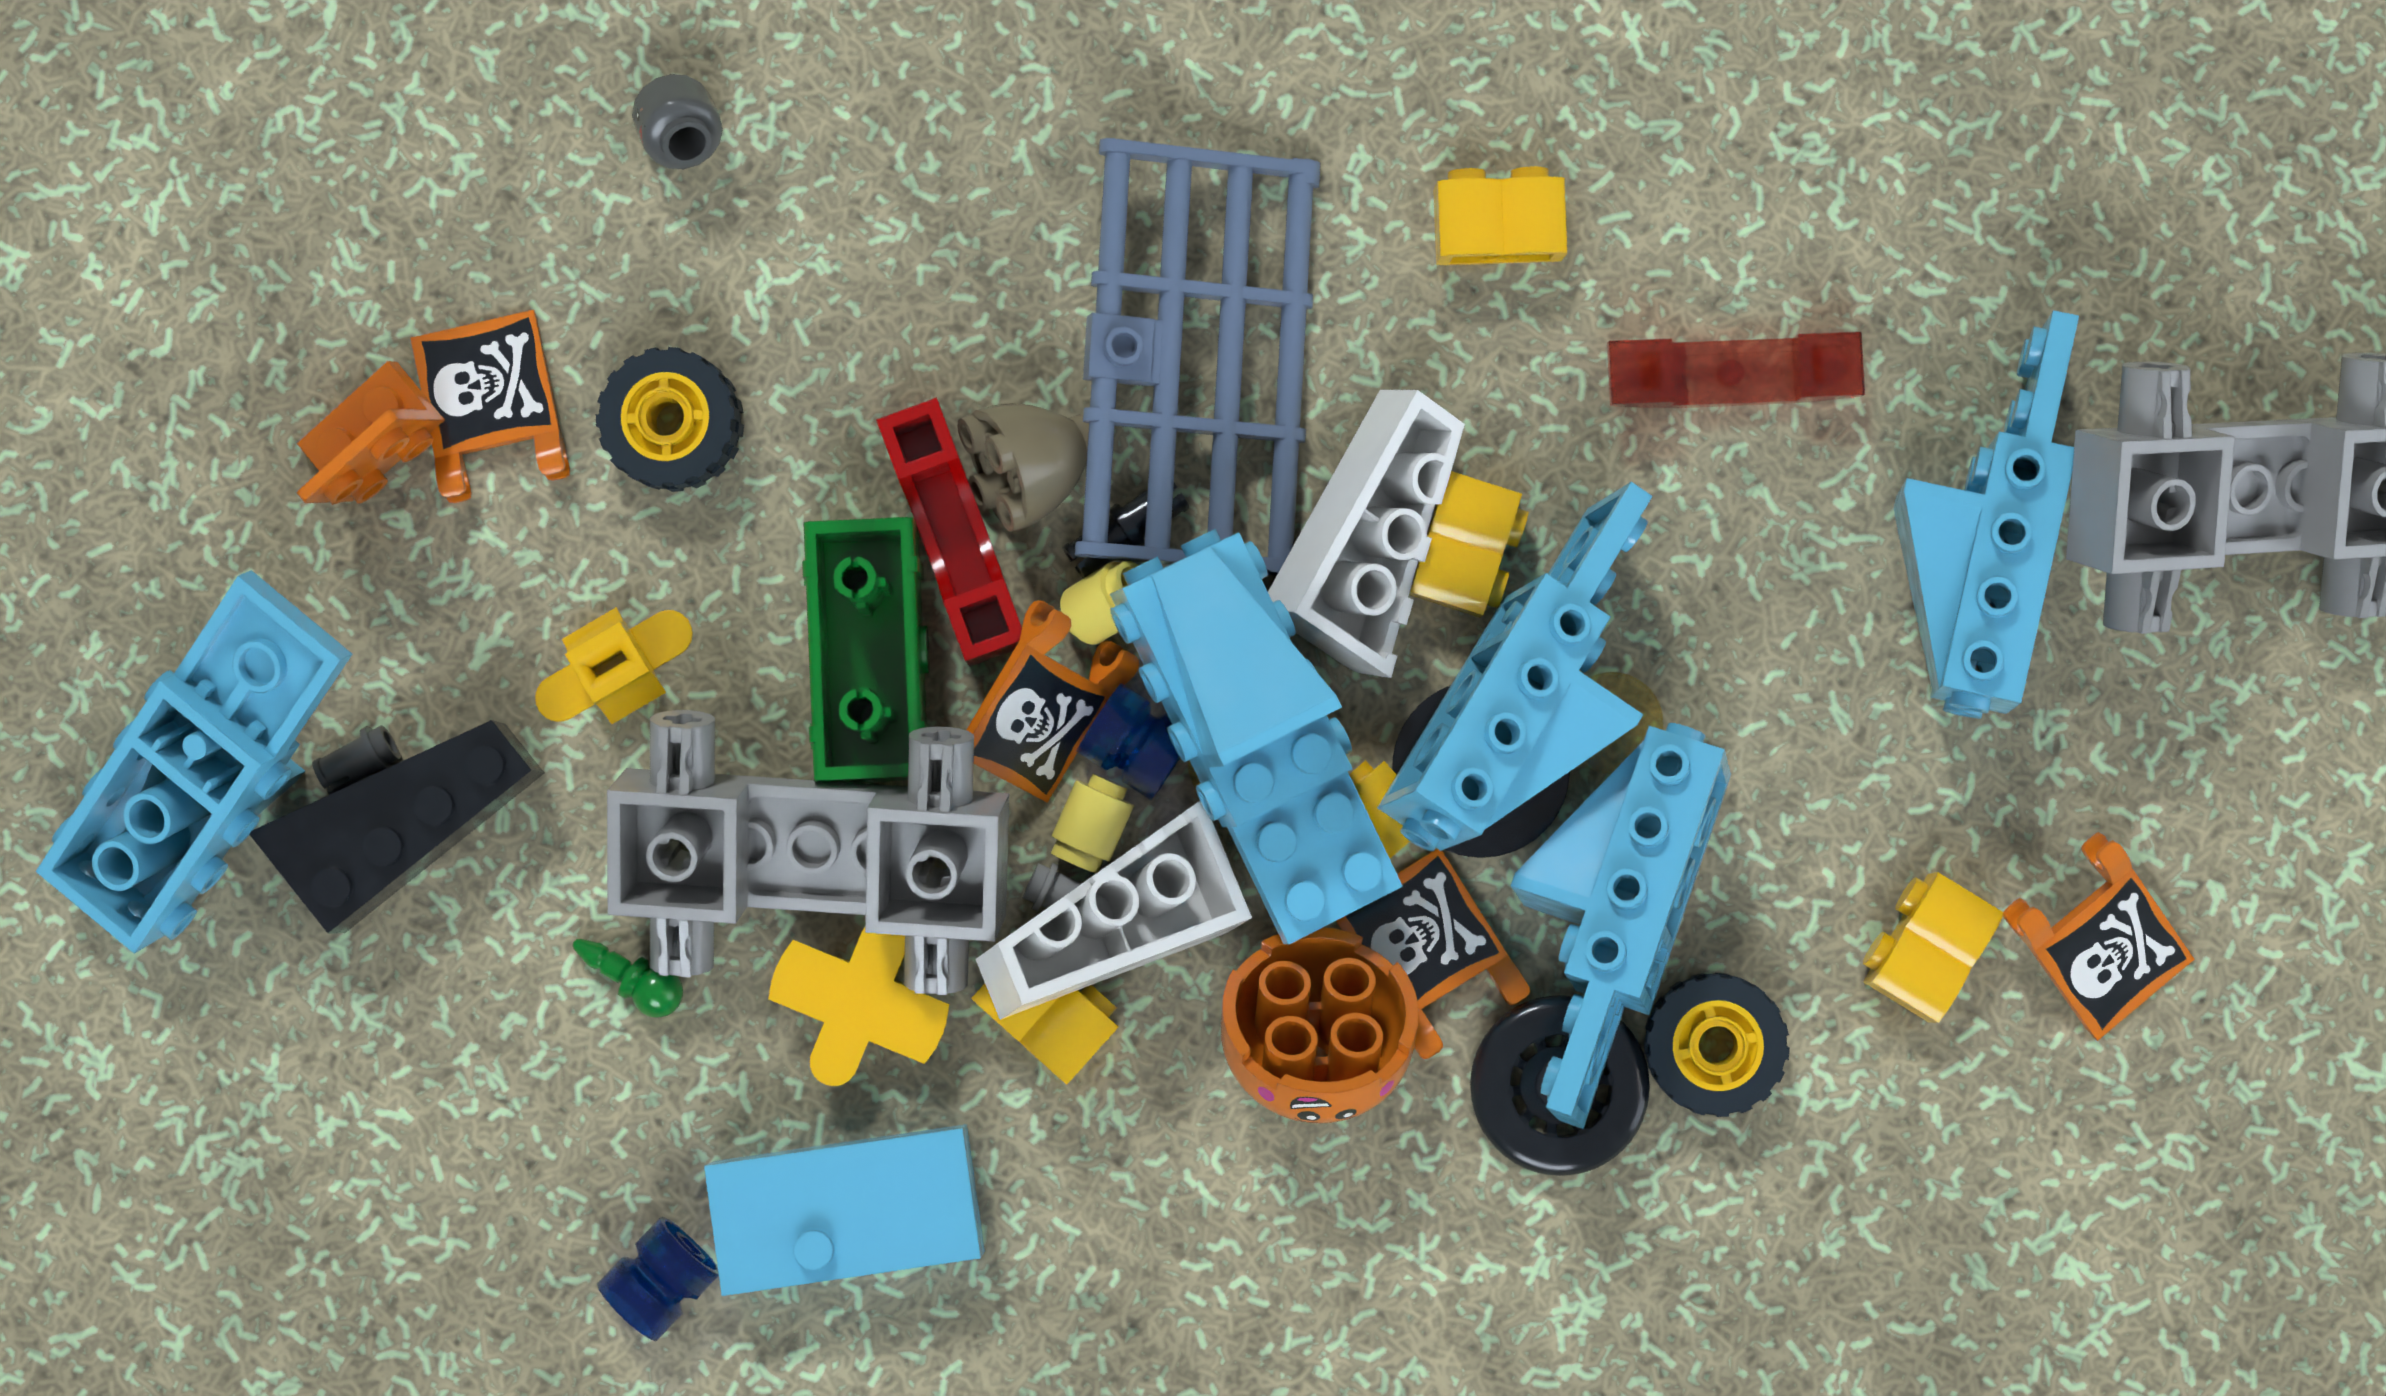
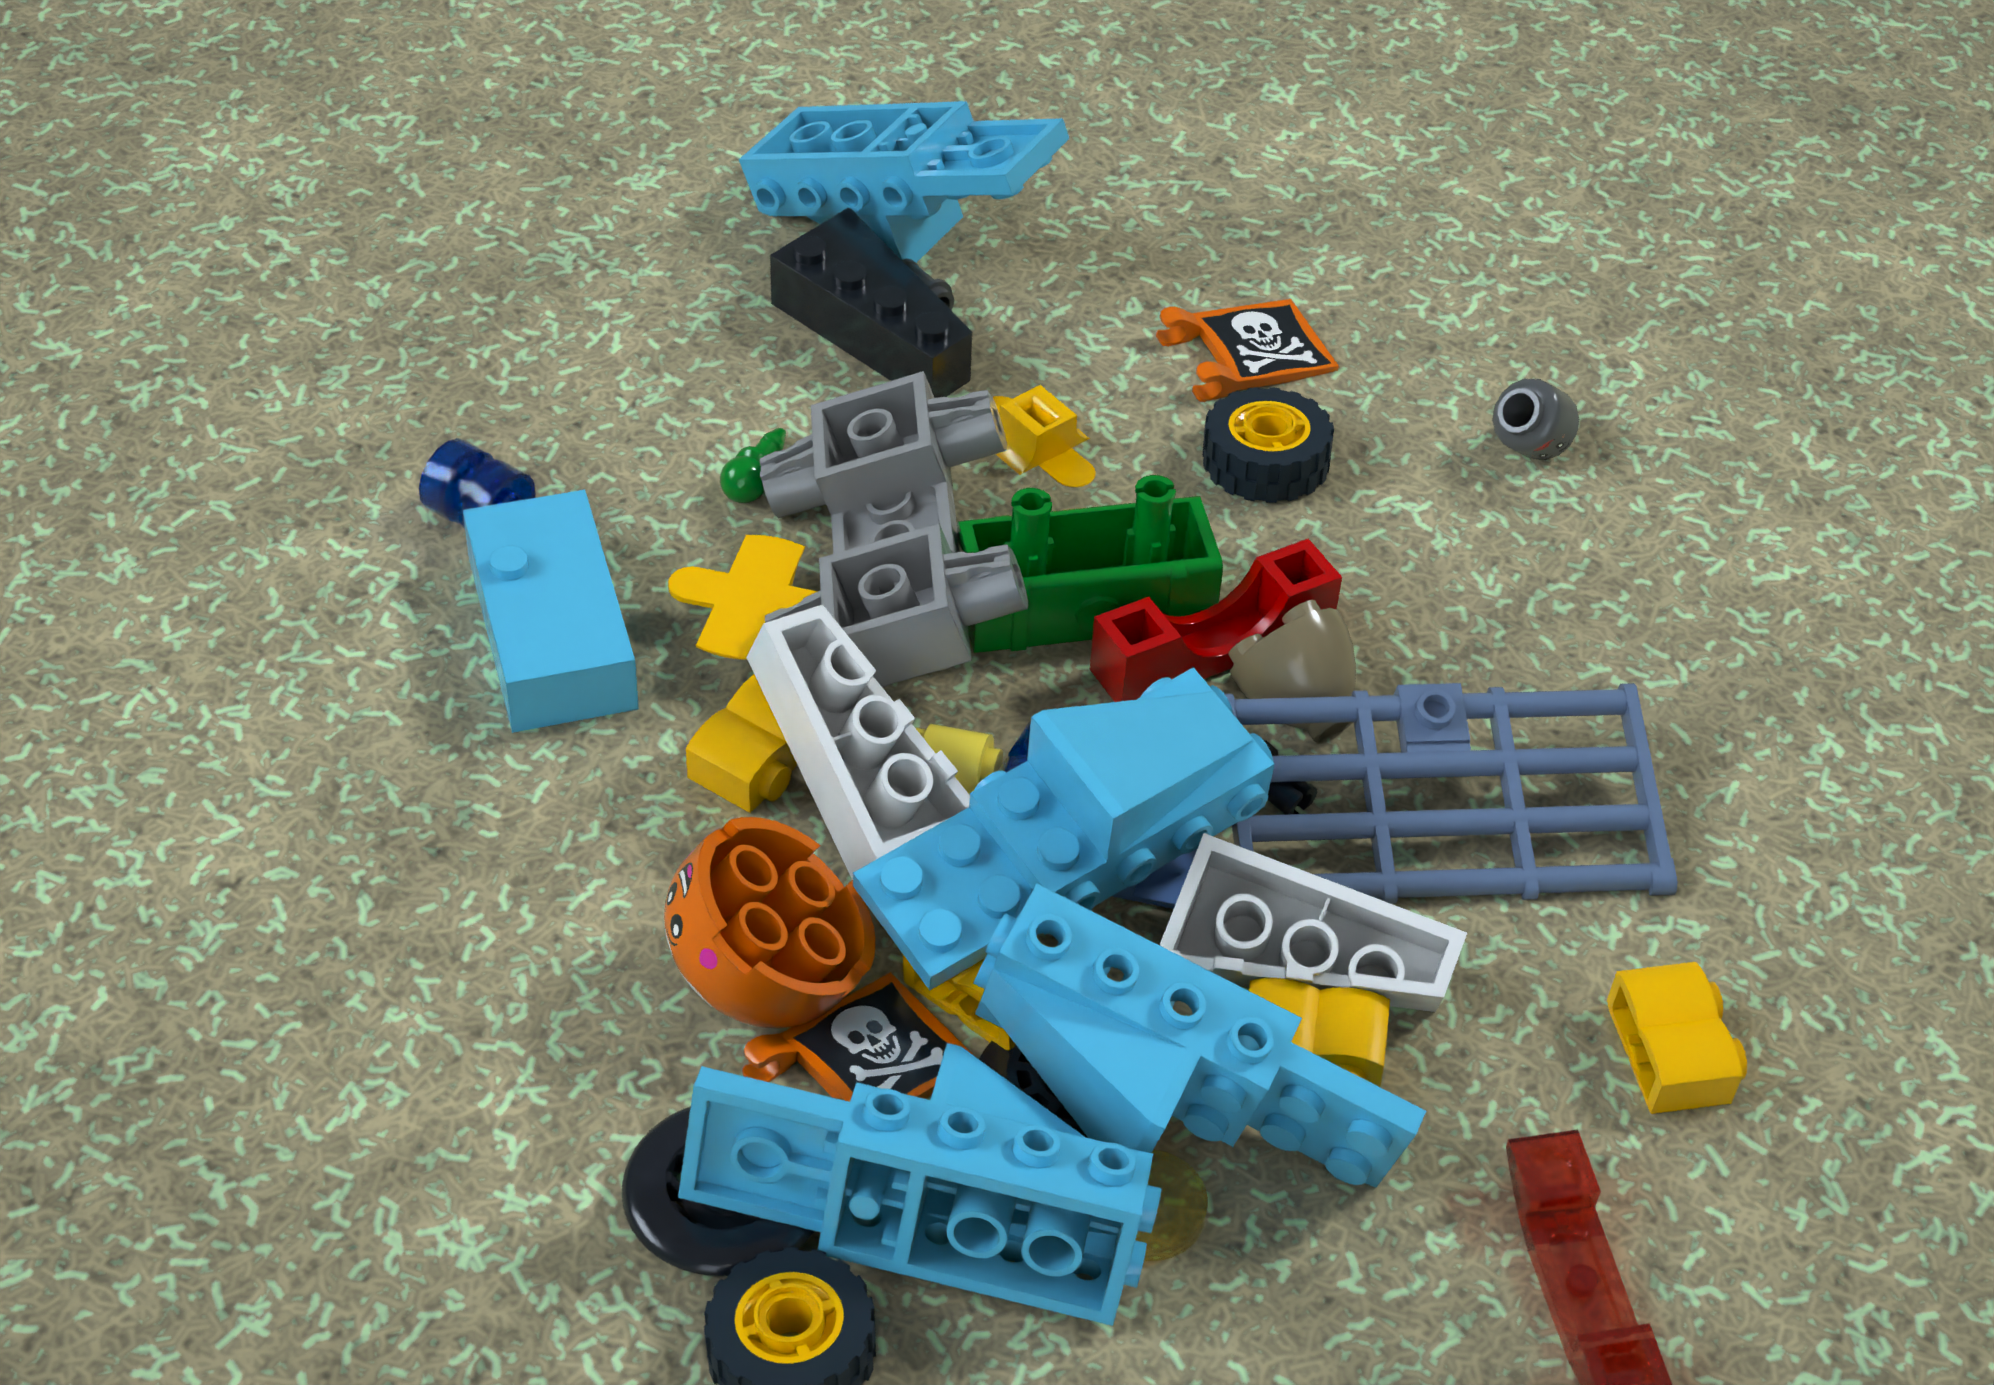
camera: 80 degrees right, 40 degrees down
orange bracket [297,361,445,505] -> none
flag [966,600,1140,803] -> none

